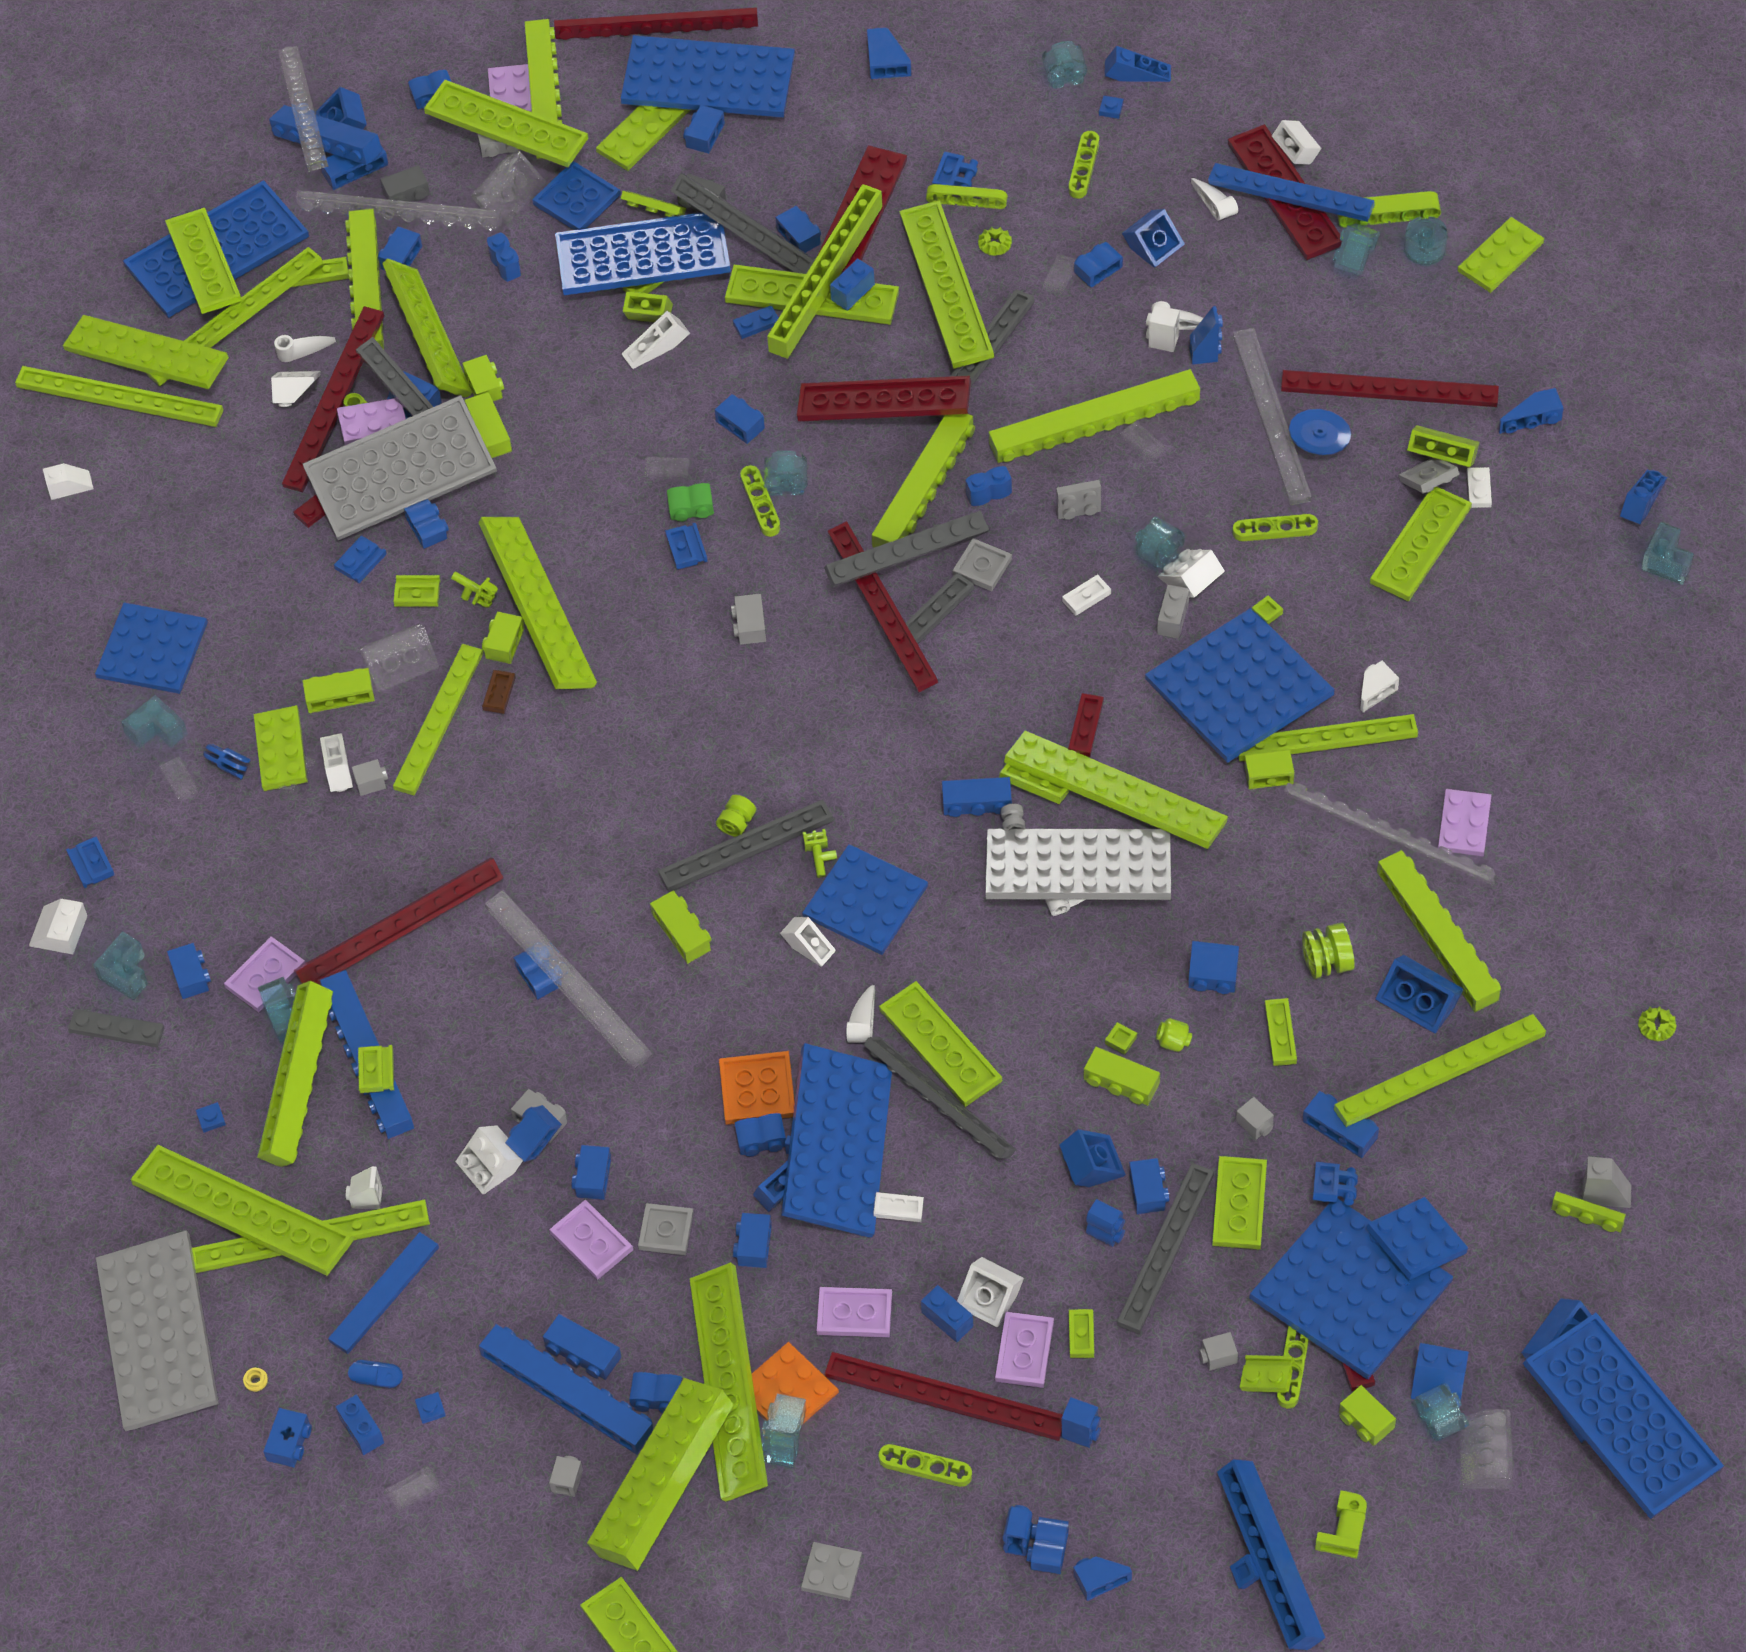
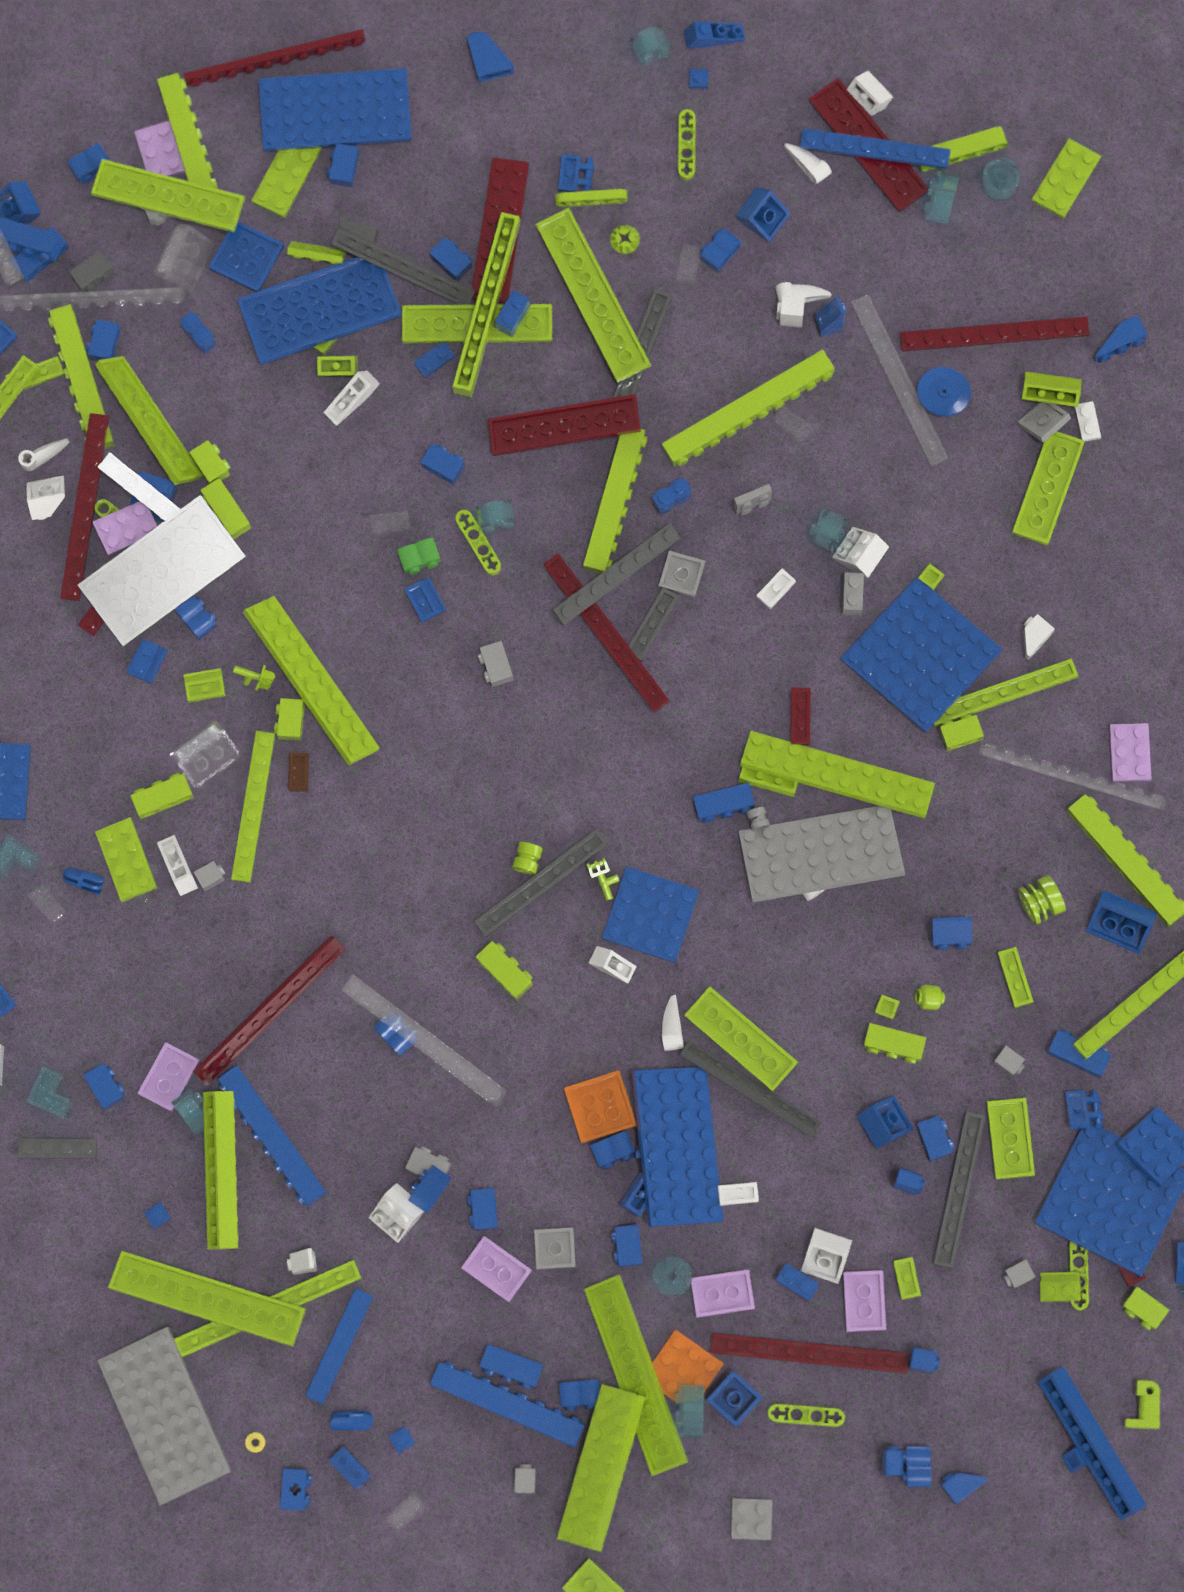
camera: 10 degrees left, 20 degrees up
lime plate [358,1045,394,1093] -> none
lime beam [1233,514,1318,541] -> none
none -> clear light blue plate [652,1256,692,1296]
none -> blue brick [706,1371,763,1428]

